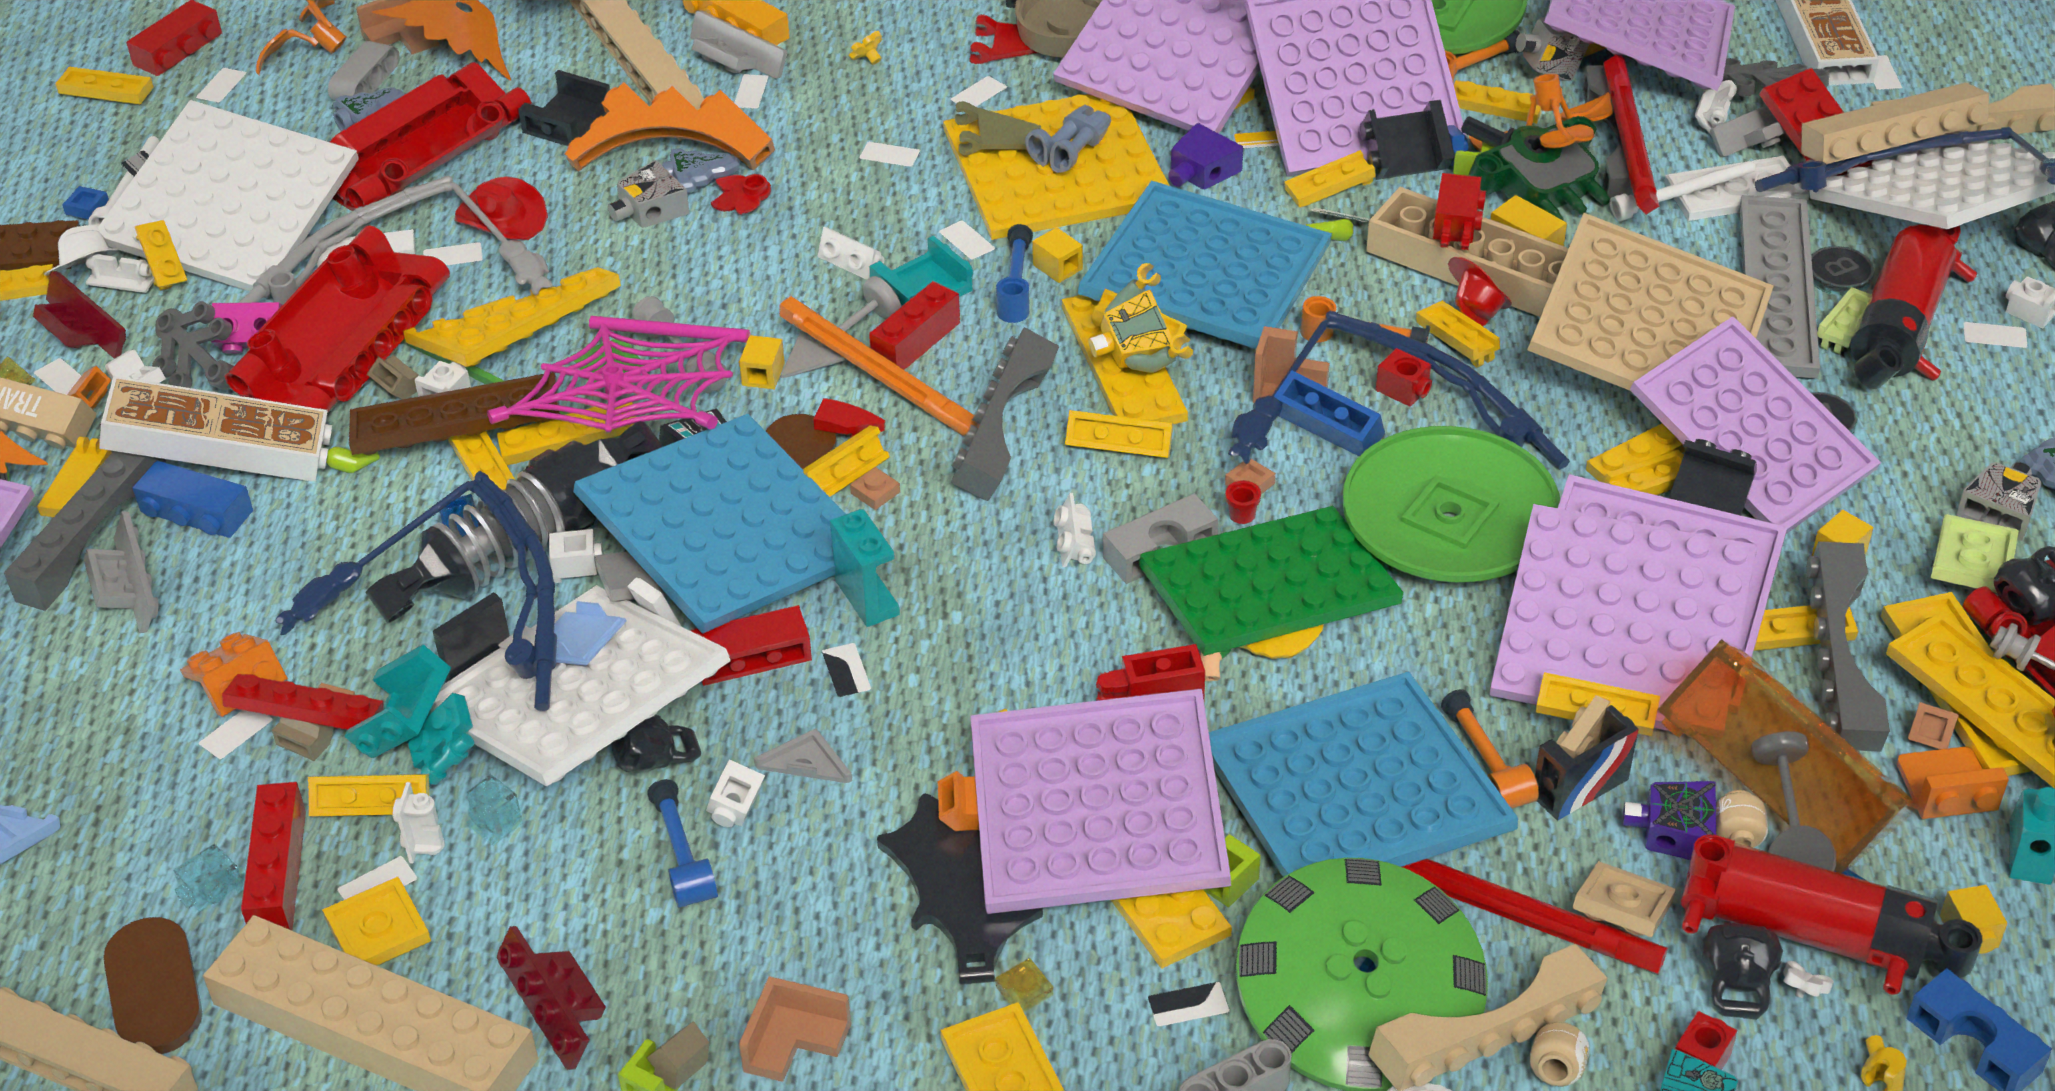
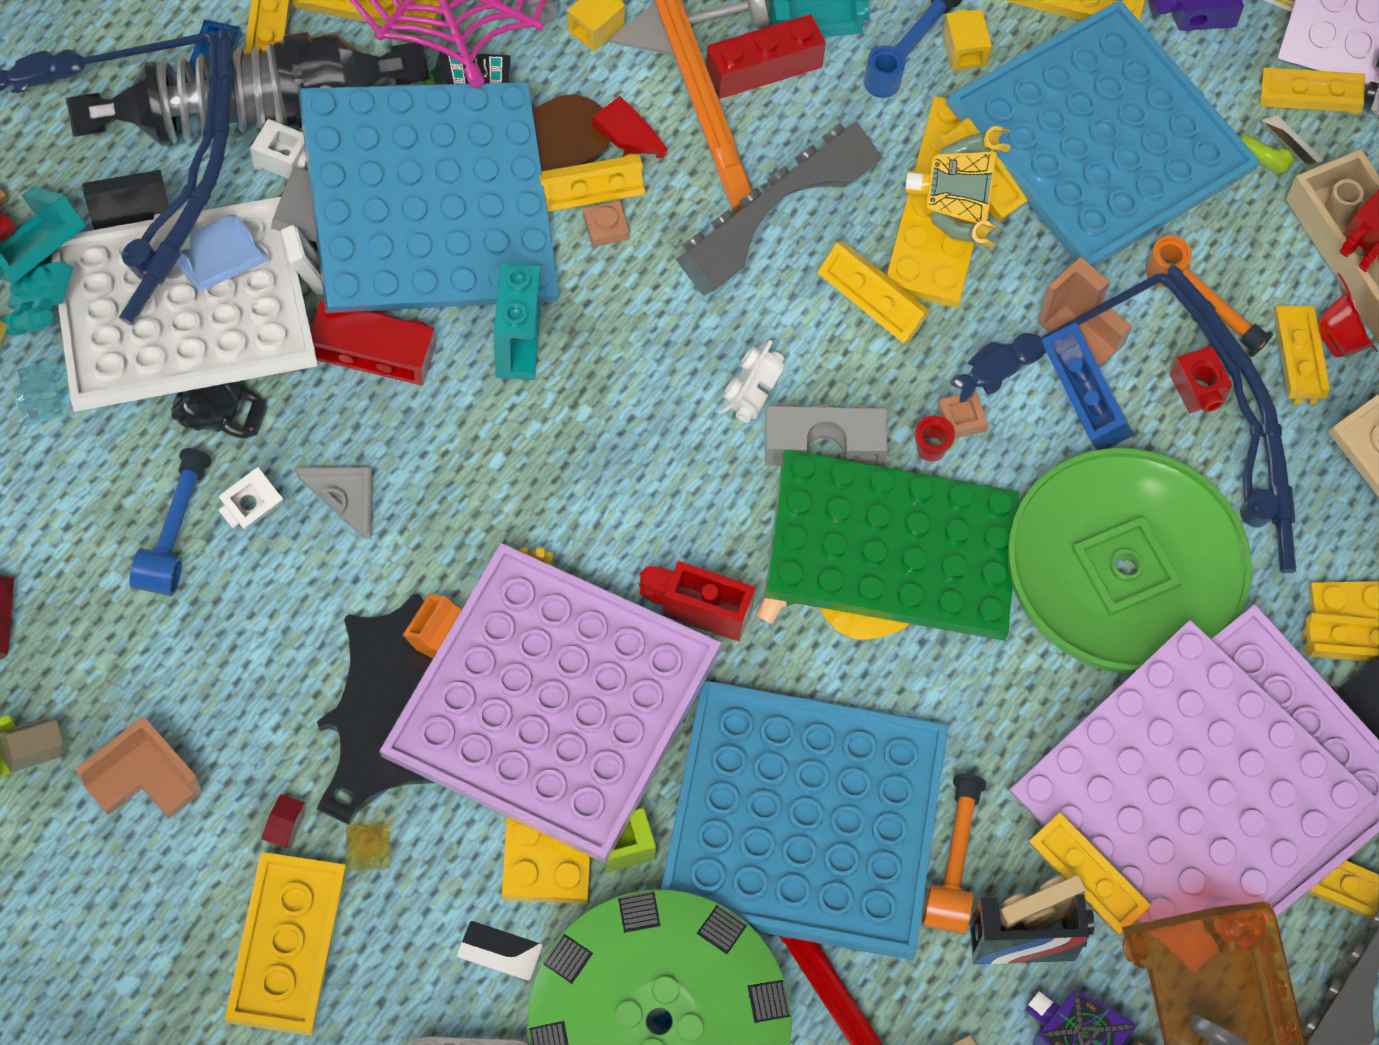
camera: 25 degrees right, 20 degrees up
sticker [822,643,871,697] -> none
none -> dark red piece [261,794,305,848]

